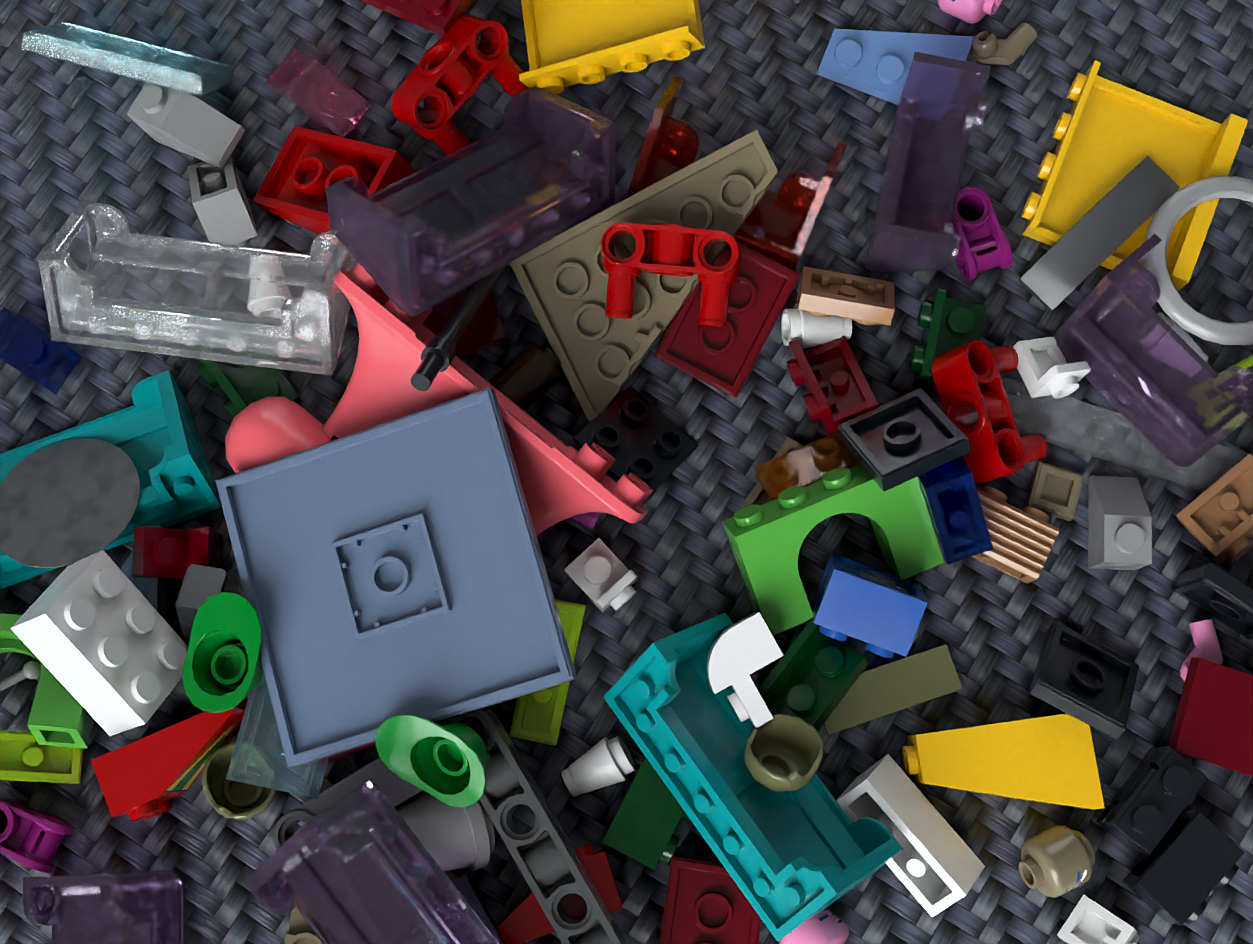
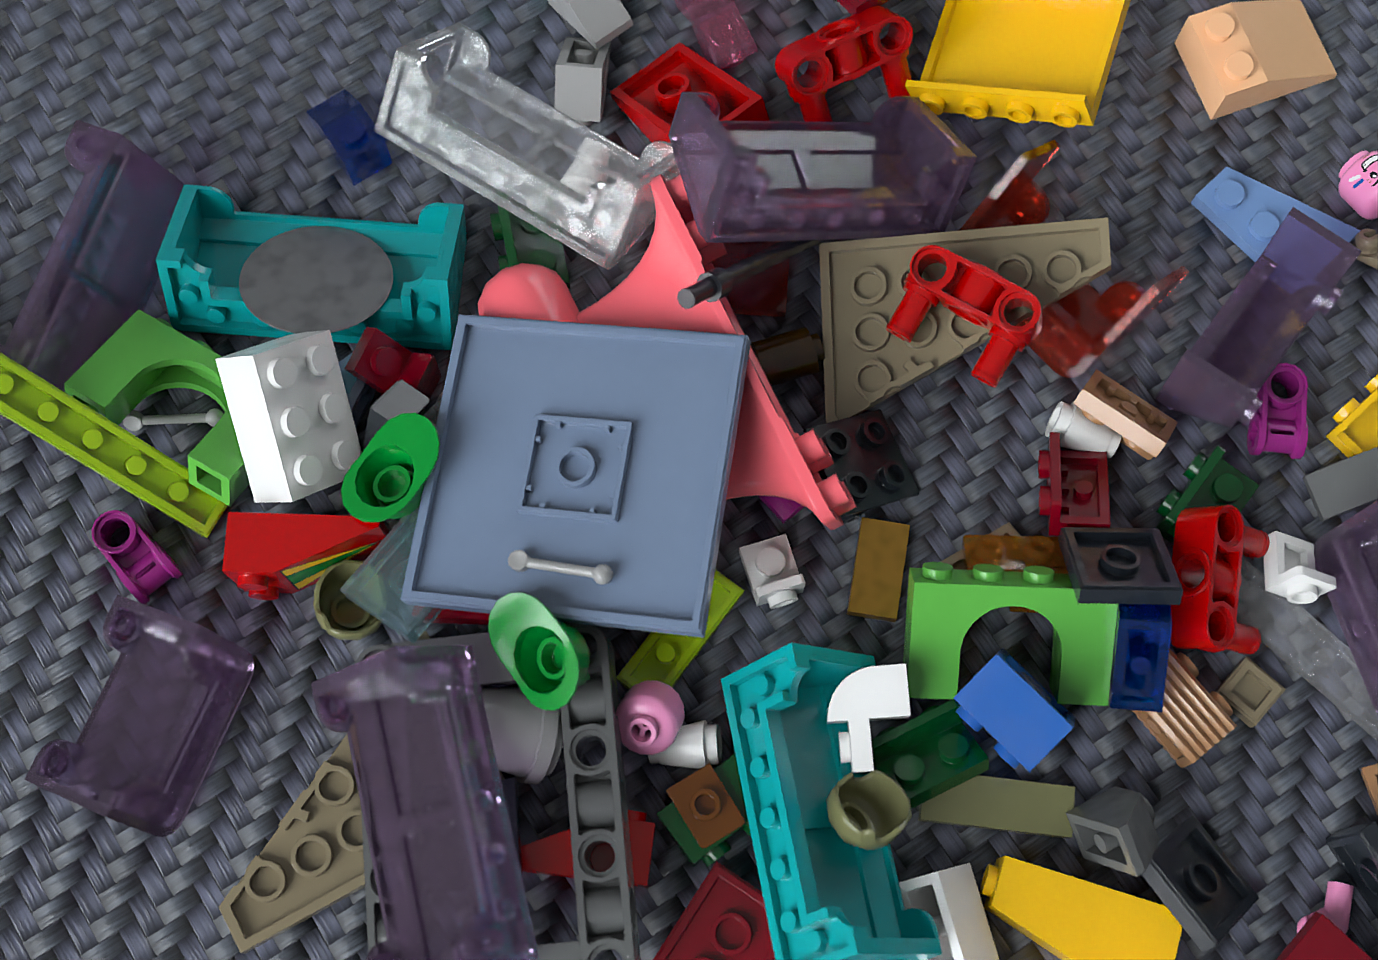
camera: 30 degrees right, 5 degrees down
dark red tile [654,243,800,398] -> none
light grey slope [1088,475,1152,571] -> none
none -> light grey hinge [508,550,613,585]
none -> bright pink head [615,680,685,755]
none -> reddish brown bracket [666,763,744,849]
none -> pearl gold tile [847,517,910,622]
none -> dark grey slope [1066,786,1160,876]

